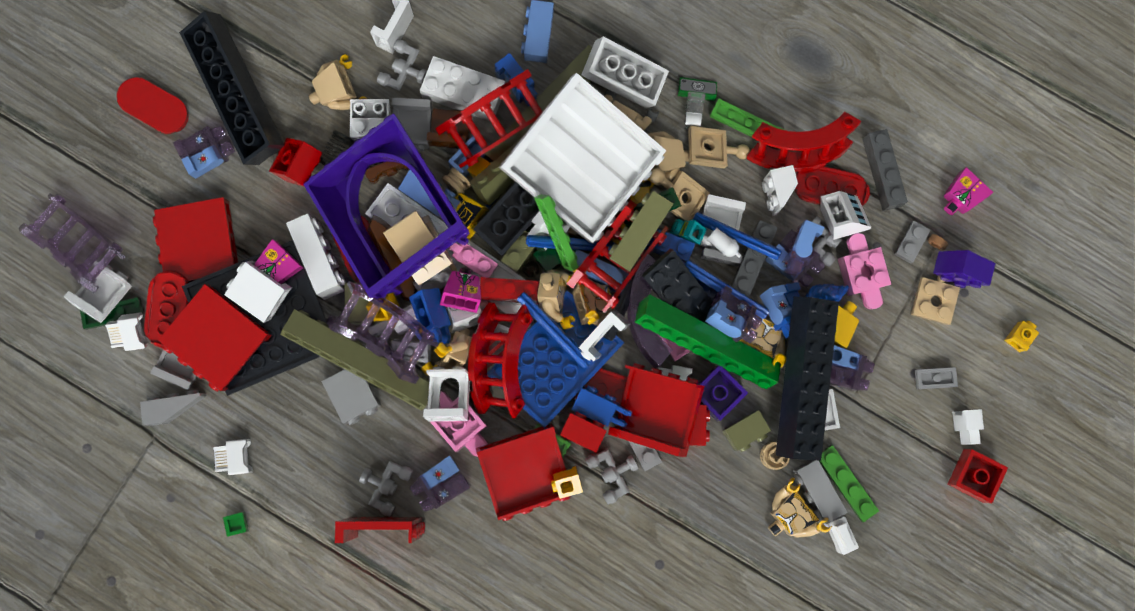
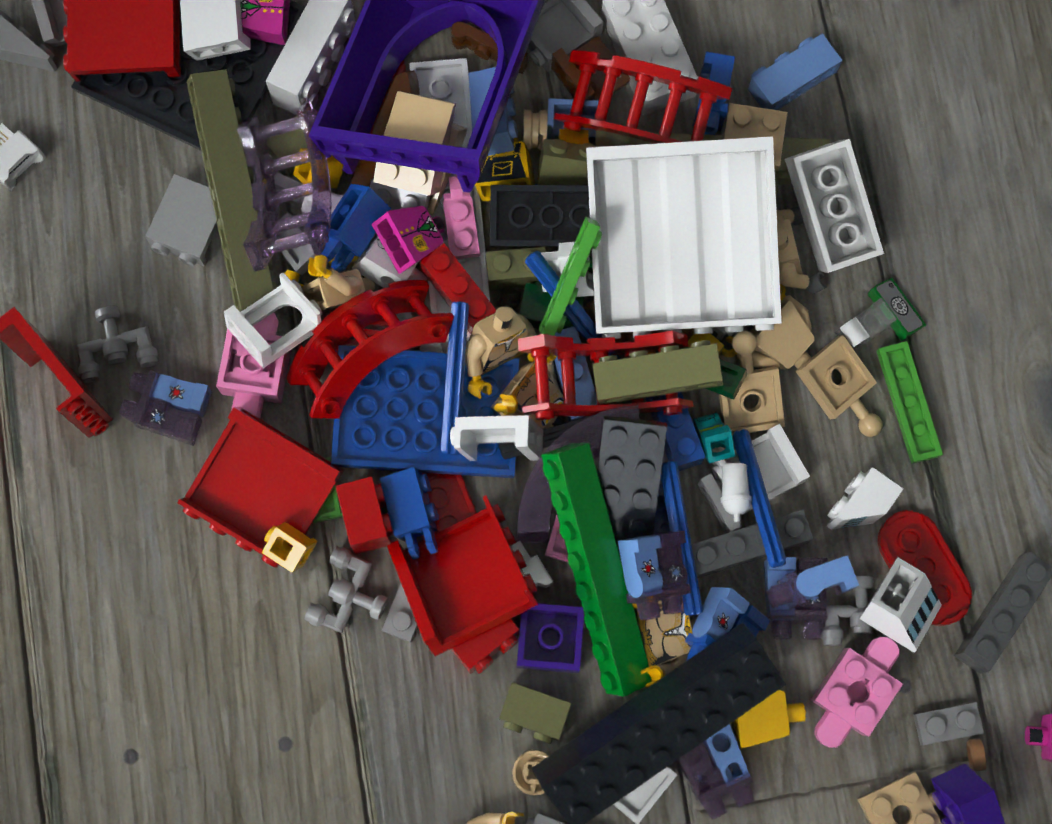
camera: 50 degrees right, 5 degrees down
red fence [747,111,861,172] -> none
blue hair [805,284,849,302] -> none
none -> tan plate [723,103,787,171]

